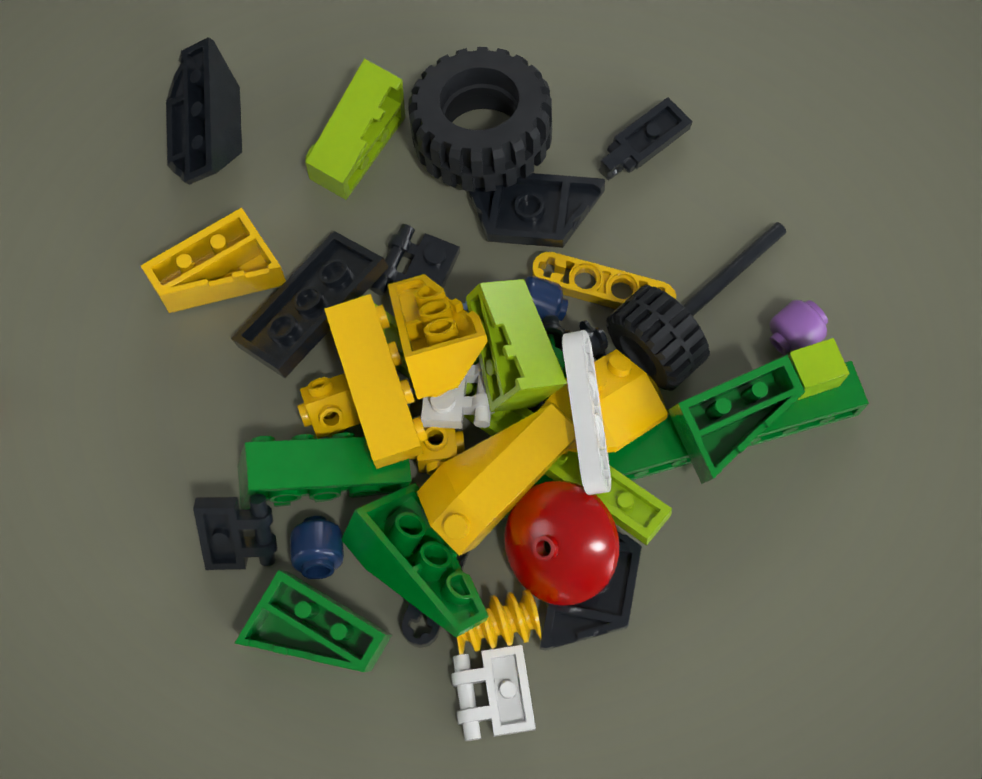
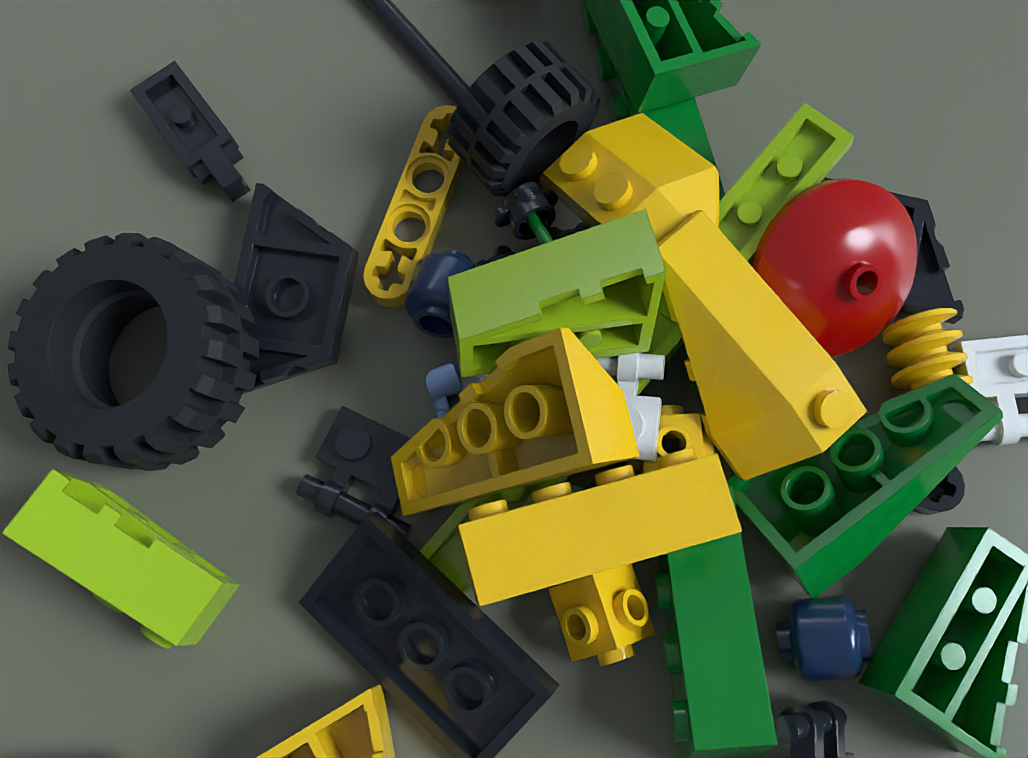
camera: 80 degrees left, 5 degrees up
white beam [562,330,611,495] -> none

